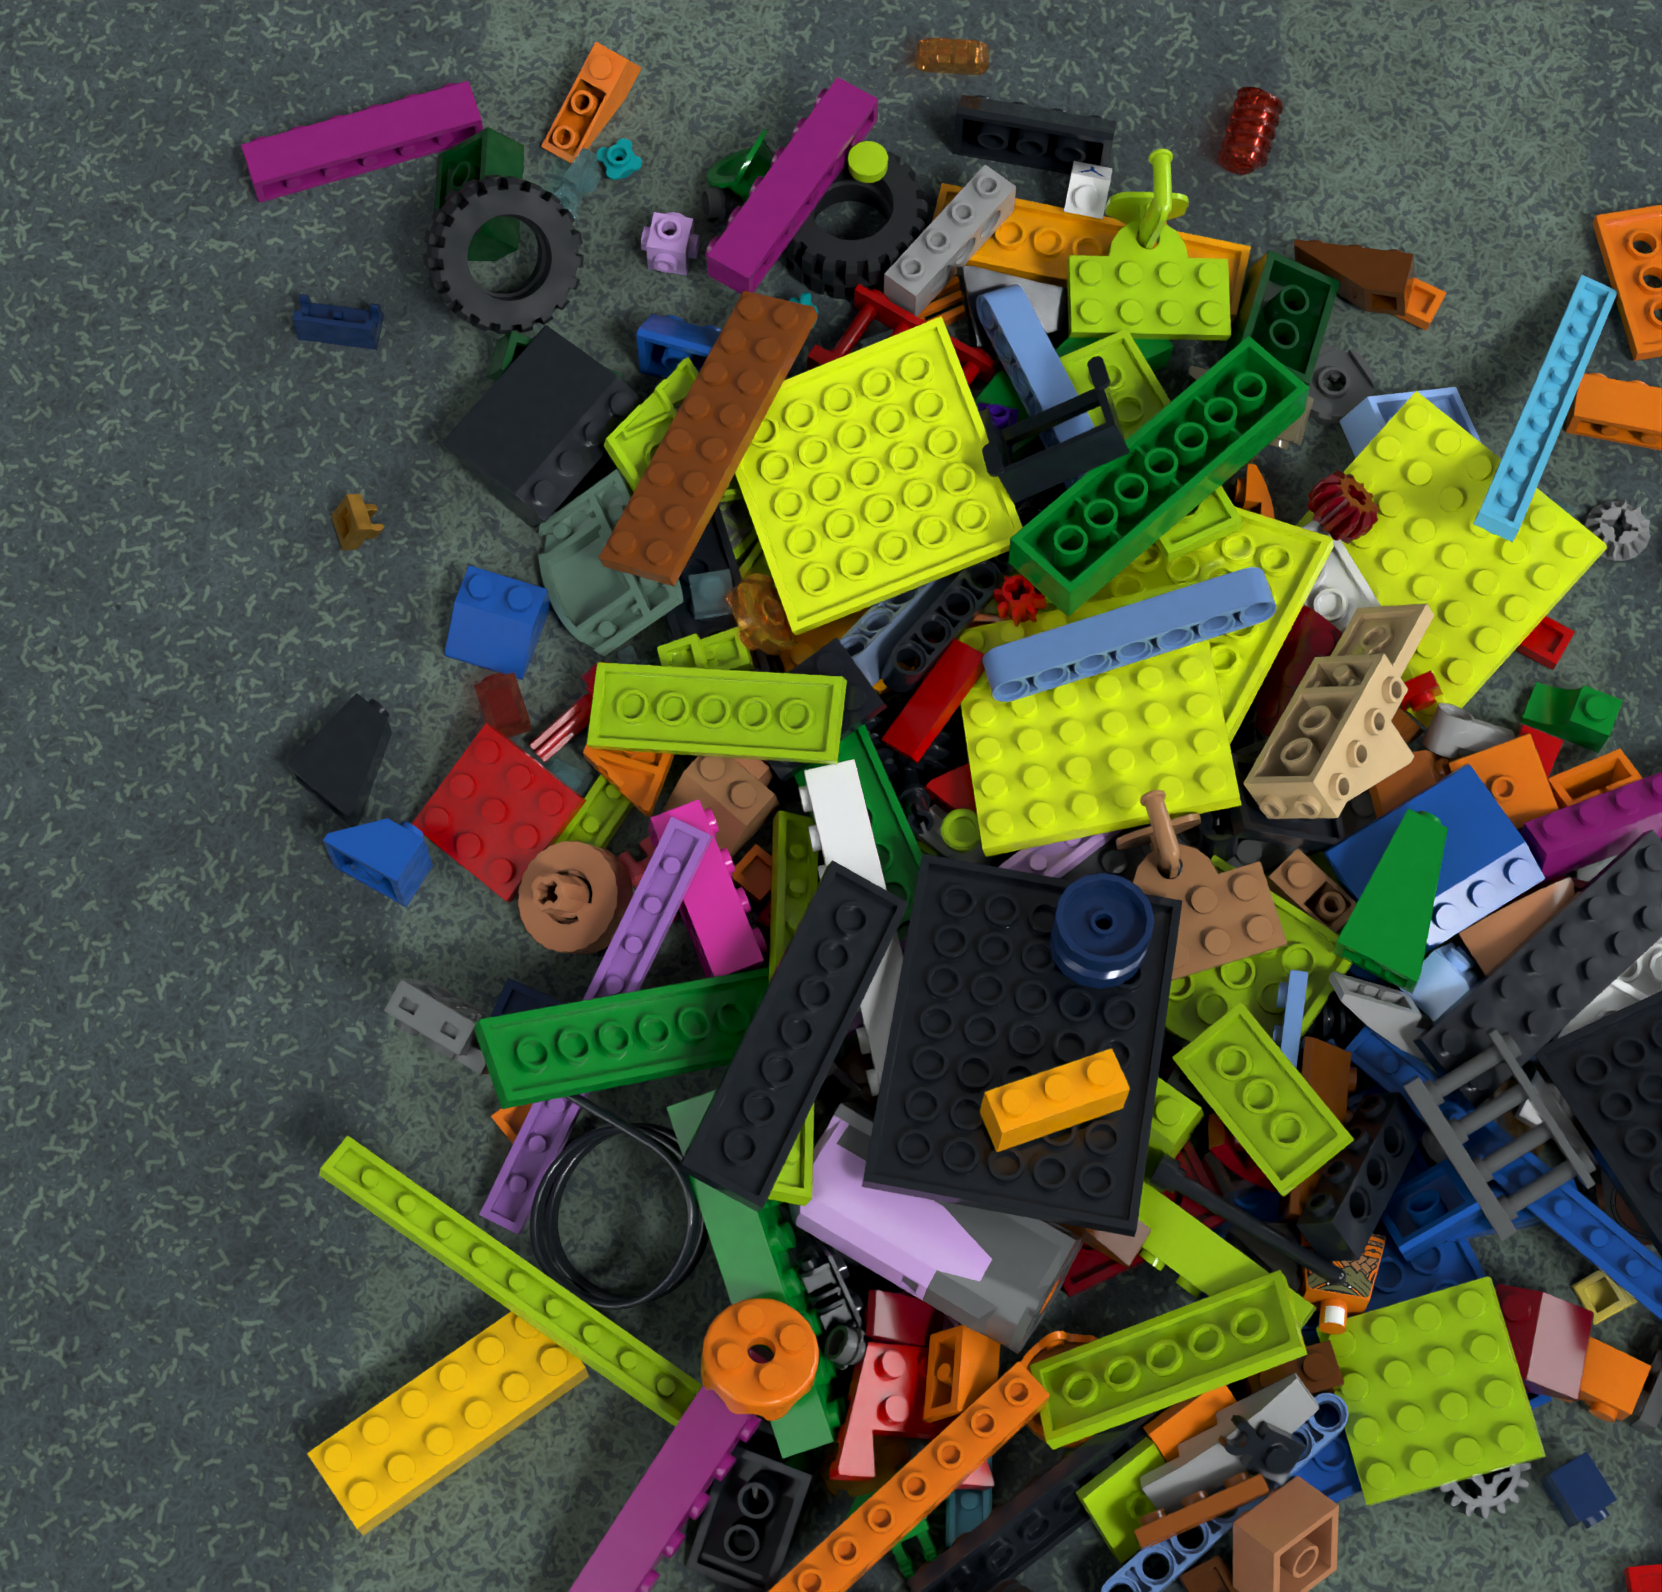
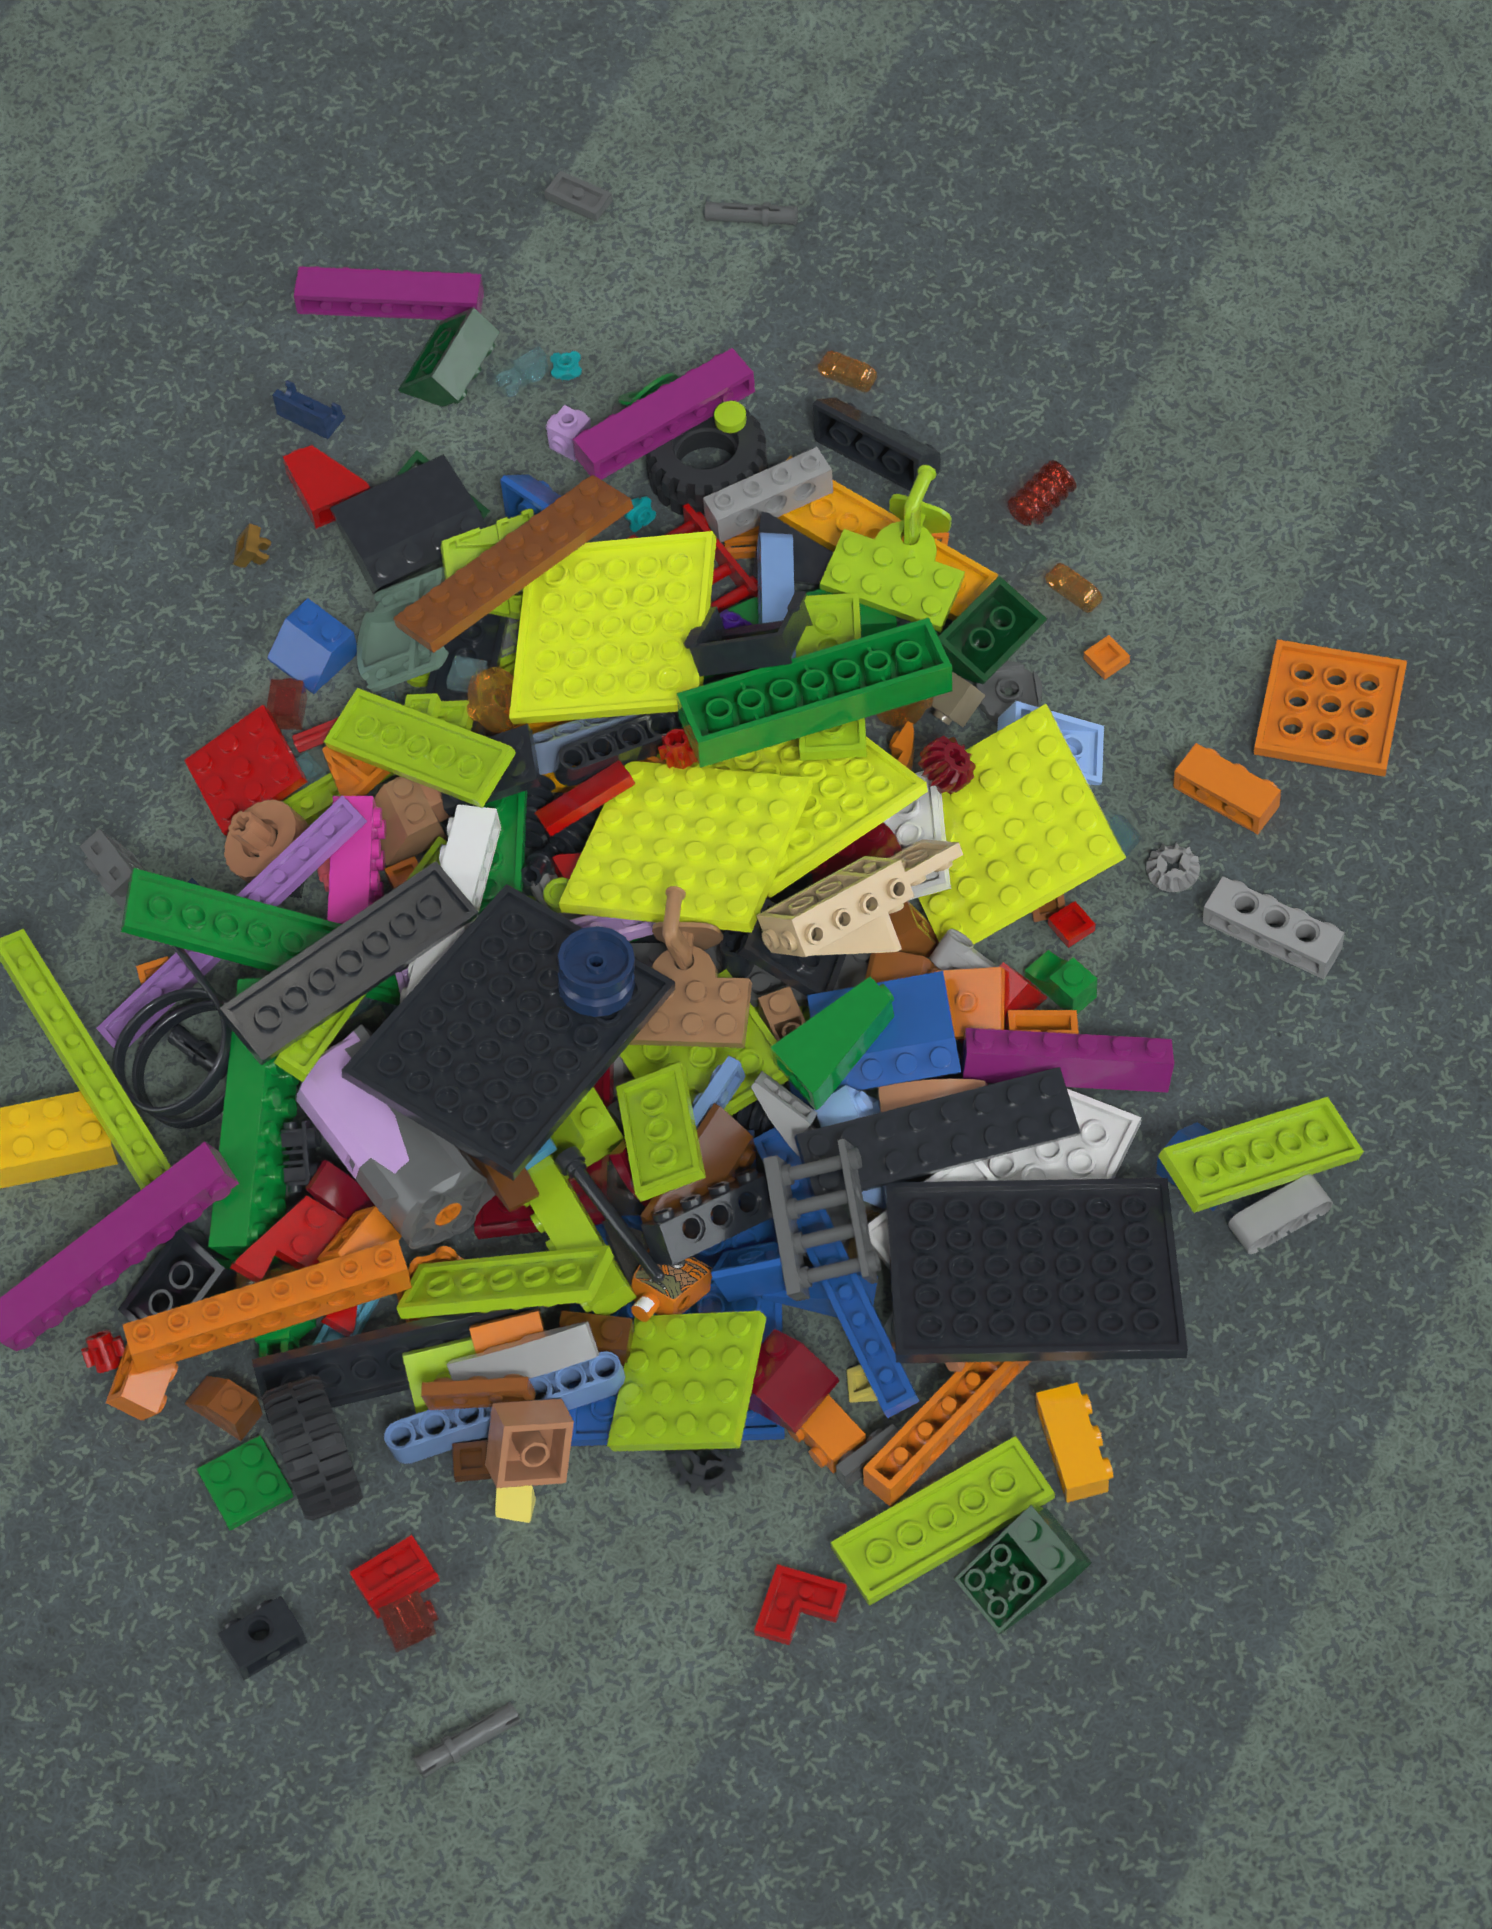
camera: 30 degrees right, 10 degrees down
black slope [287,693,392,827] -> none
blue slope [323,818,433,907] -> none
black tyre [423,175,584,334] -> none
orange slope [541,42,642,165] -> none
orange plate [701,1298,819,1421] -> none
dark grey plate [824,1325,866,1370] -> none
light orange brick [980,1048,1130,1152] -> none
medium blue beam [982,567,1277,702] -> none
white brick [1064,161,1112,219] -> none
black plate [1218,1415,1307,1485] -> none
reddish brown slope [1294,239,1415,316] -> none
red plate [1400,670,1443,712] -> none
medium azure plate [1473,275,1617,542] -> none
dark blue brick [1540,1452,1617,1529] -> none
none -> black pin [168,1025,229,1079]
none -> red slope [283,445,370,529]
none -> clear orange beam [1045,563,1103,613]

